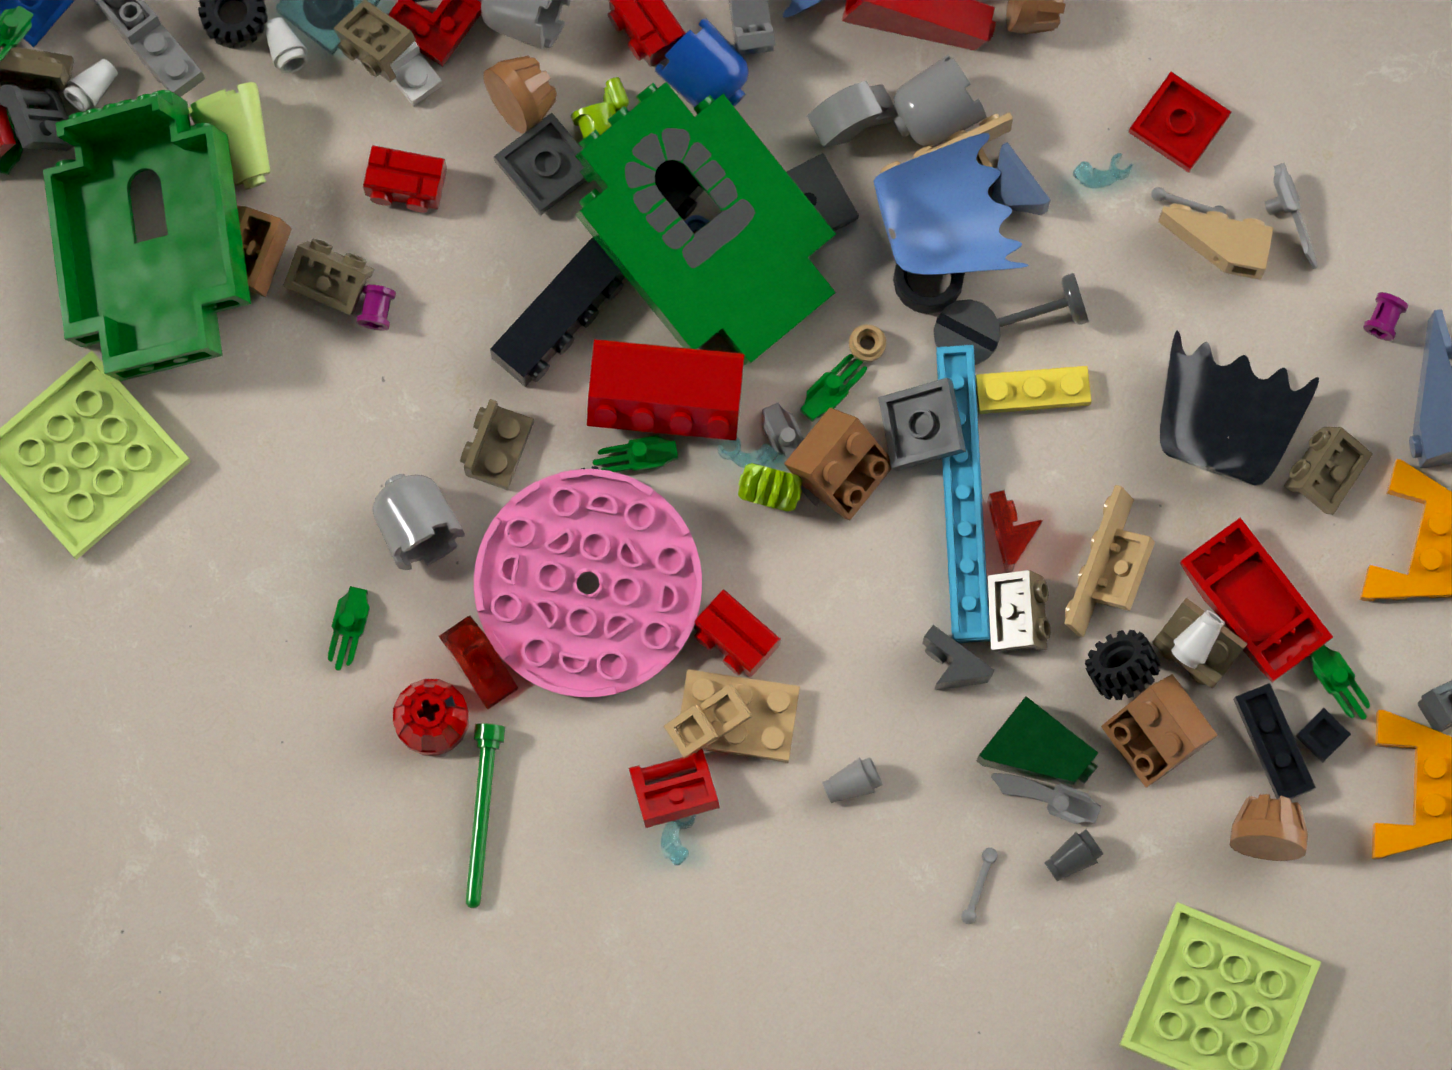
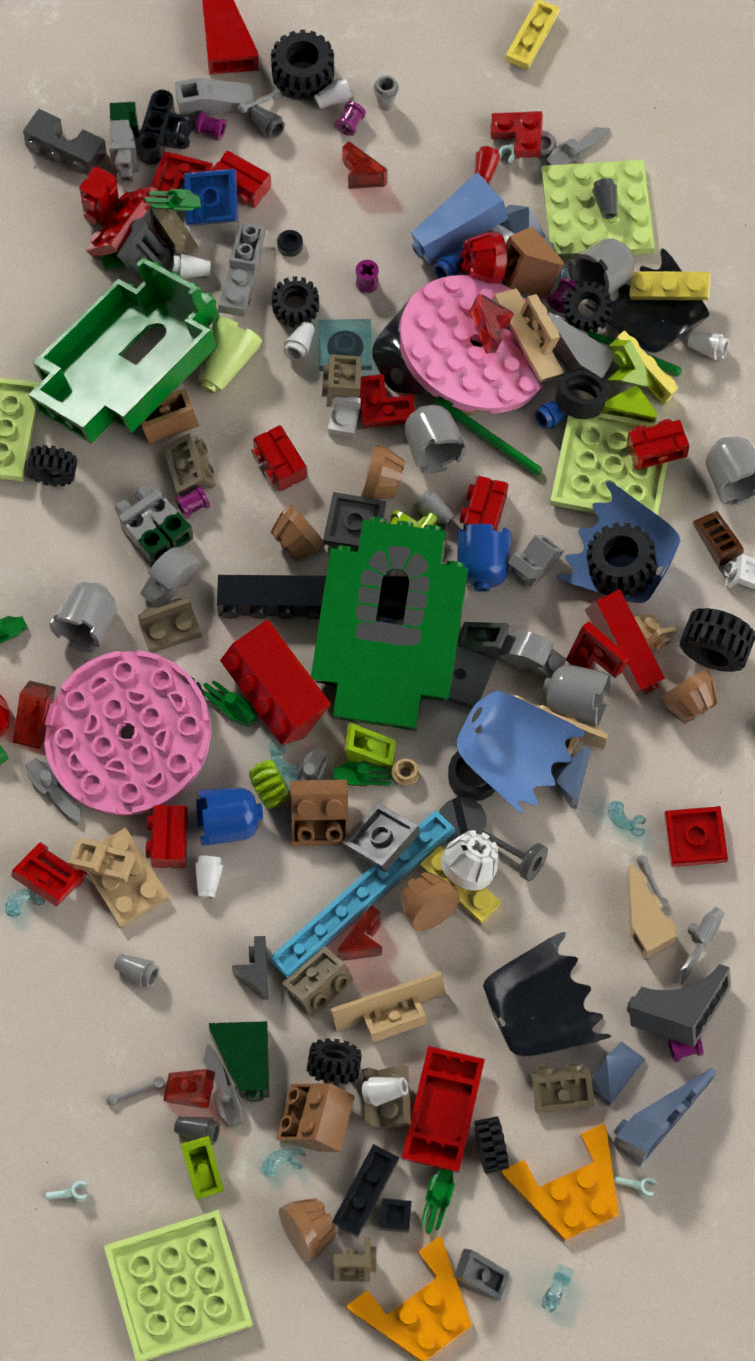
camera: 50 degrees right, 10 degrees down
none -> light grey piece [25,758,81,823]
none -> black tyre [26,445,78,487]
none -> light aqua hand [46,1181,88,1202]
none -> hips [114,485,194,567]
none -> light grey brick [140,547,201,608]
none -> clear red slope [163,1069,215,1109]
none -> lime slope [180,1136,224,1200]
none -> white cone [195,856,223,899]
none -> blue cylinder [196,787,263,846]
none -> clear light blue arm [261,1148,306,1177]
none -> medium nougat piece [270,504,326,561]
none -> dark tan bracket [333,1237,377,1282]
none -> lime slope [345,723,396,768]
none -> medium nougat piece [400,872,460,931]
none -> light grey cone [414,489,455,528]
none -> white piece [441,830,498,891]
none -> dark grey slope [457,622,510,659]
none -> black tyre [474,1116,509,1174]
none -> red plate [566,621,630,678]
none -> sand blue slope [592,1041,645,1105]
none -> dark grey arch [627,964,731,1047]

